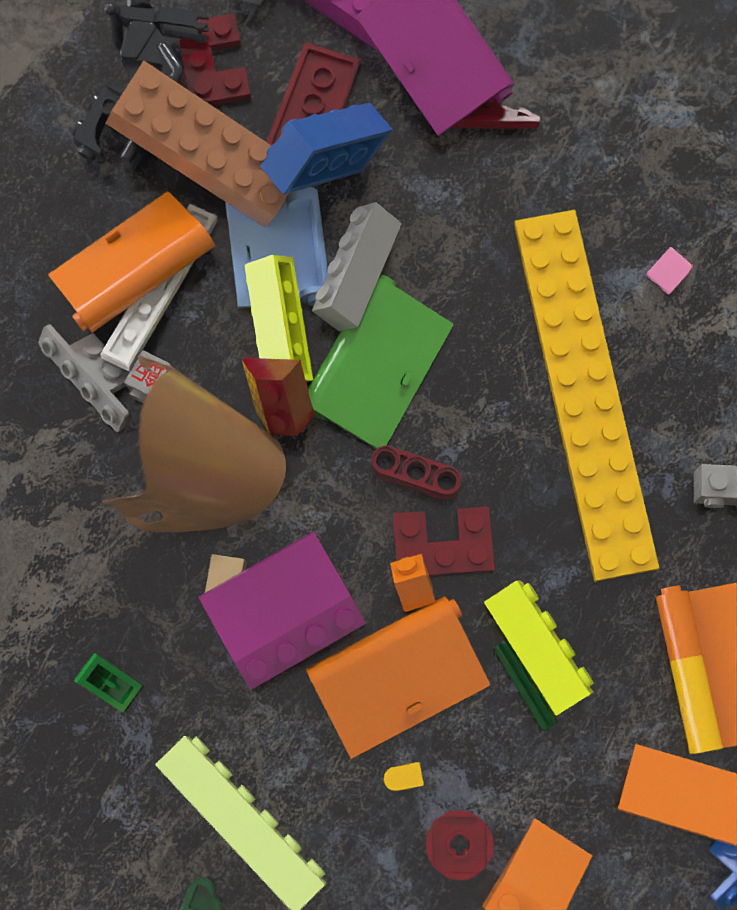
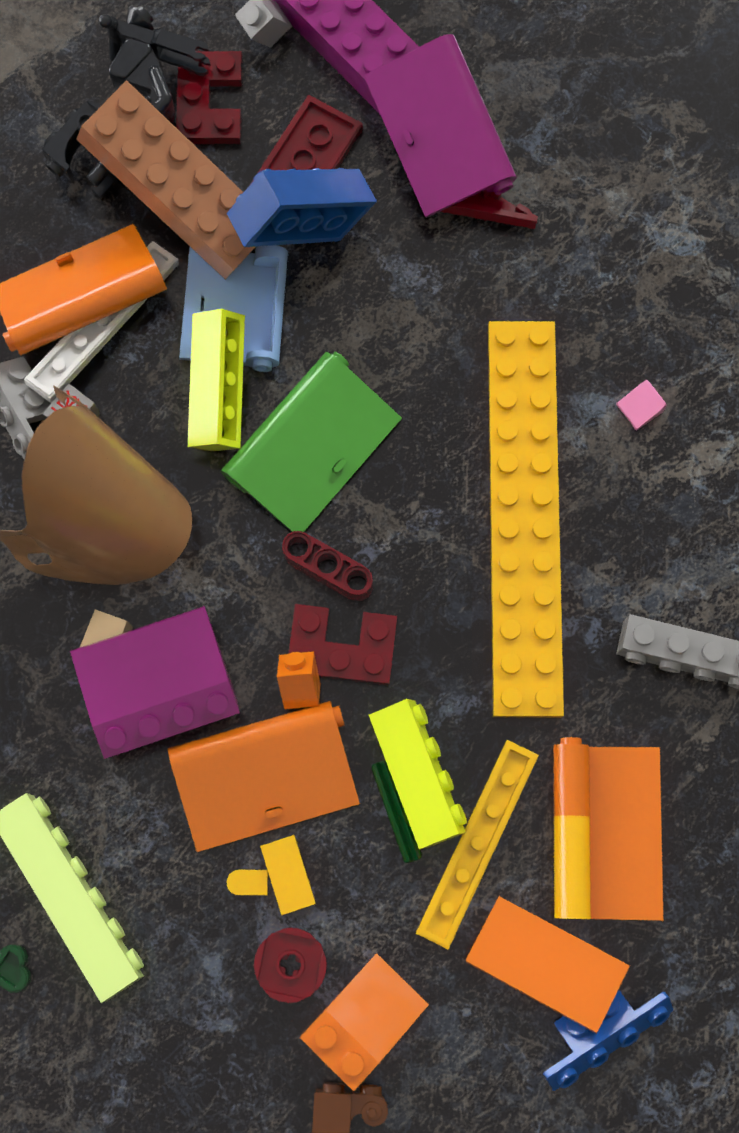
camera: 10 degrees right, 0 degrees up
dark red slope [242,357,315,436] -> none
light grey brick [312,202,402,331] -> none
none -> yellow tile [260,835,316,915]
none -> yellow tile [416,740,539,949]

